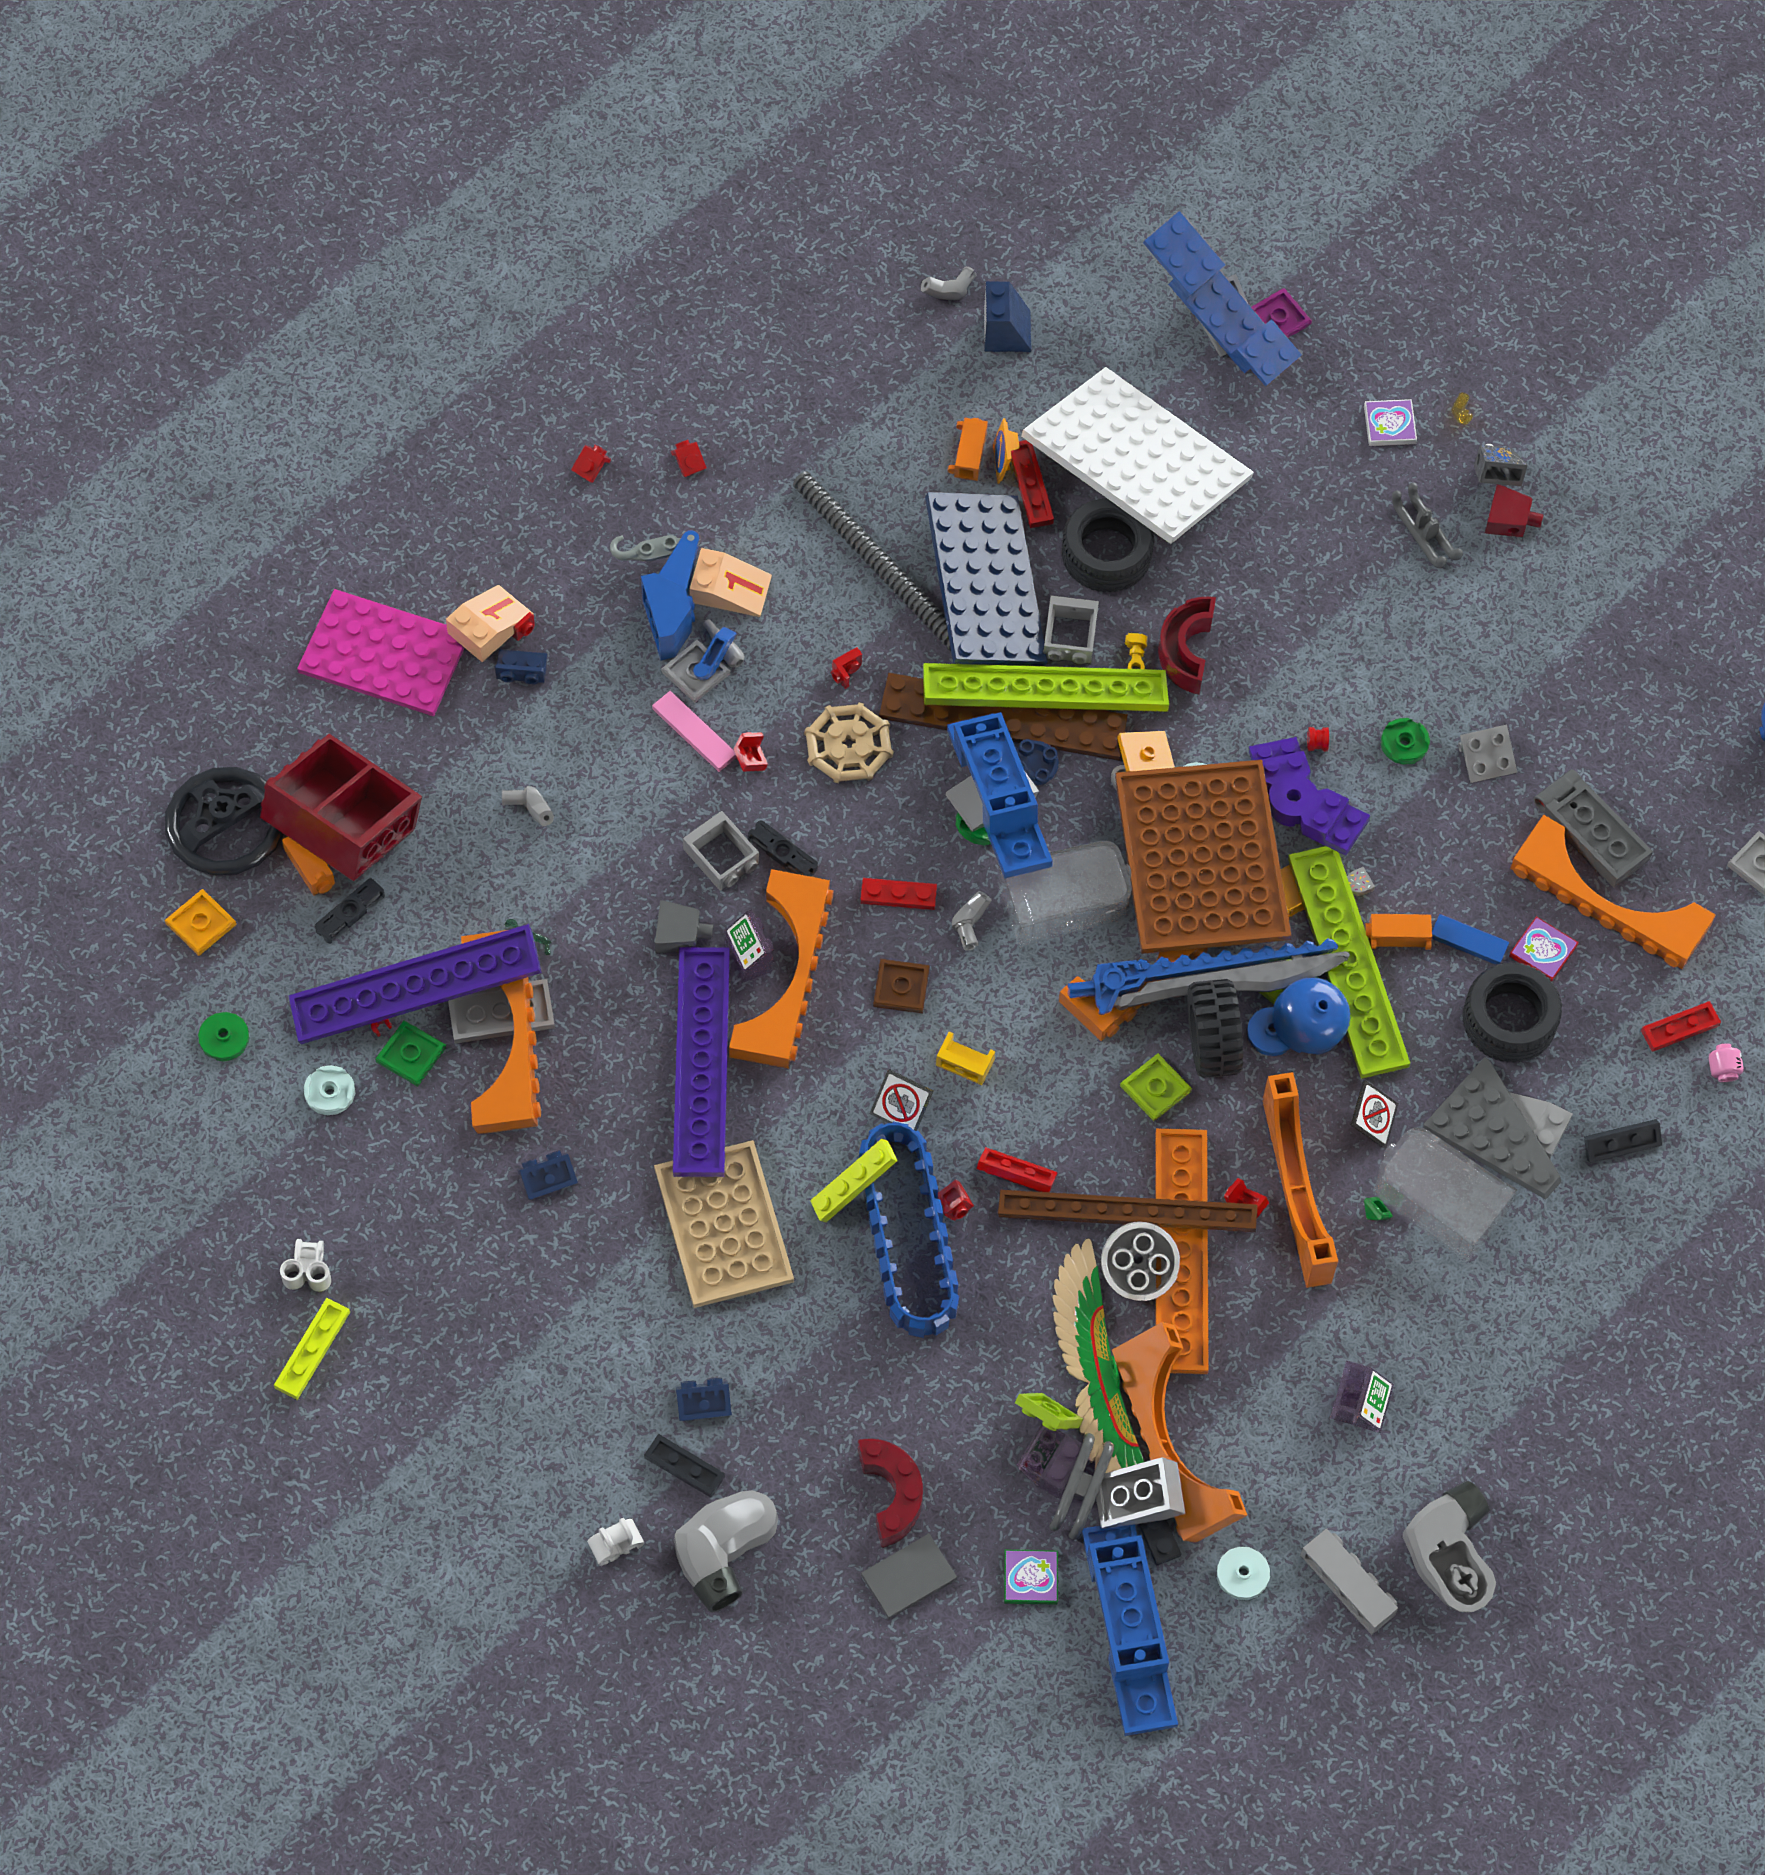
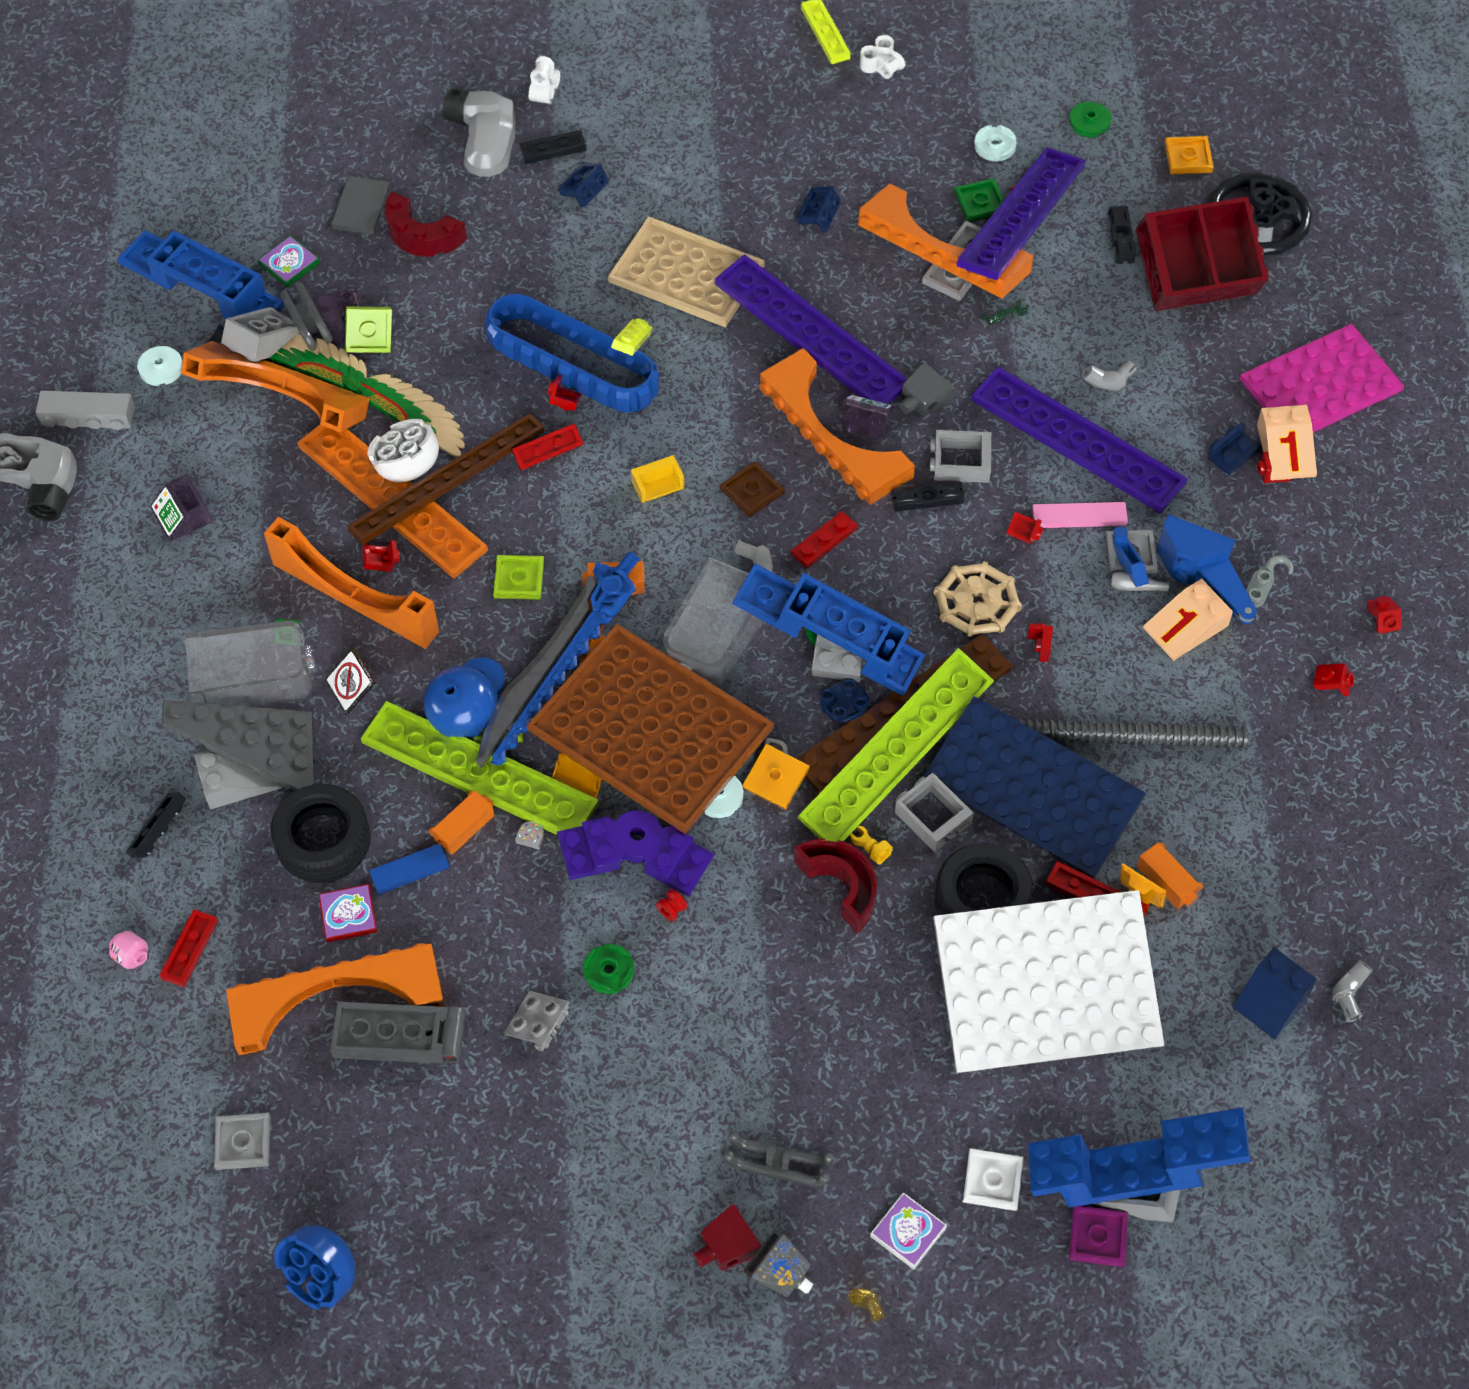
camera: 135 degrees right, 5 degrees down
piece [869,1069,934,1131] -> none
black tyre [1187,979,1243,1078] -> none
none -> white tile [963,1148,1023,1211]
none -> dark purple plate [971,367,1188,514]

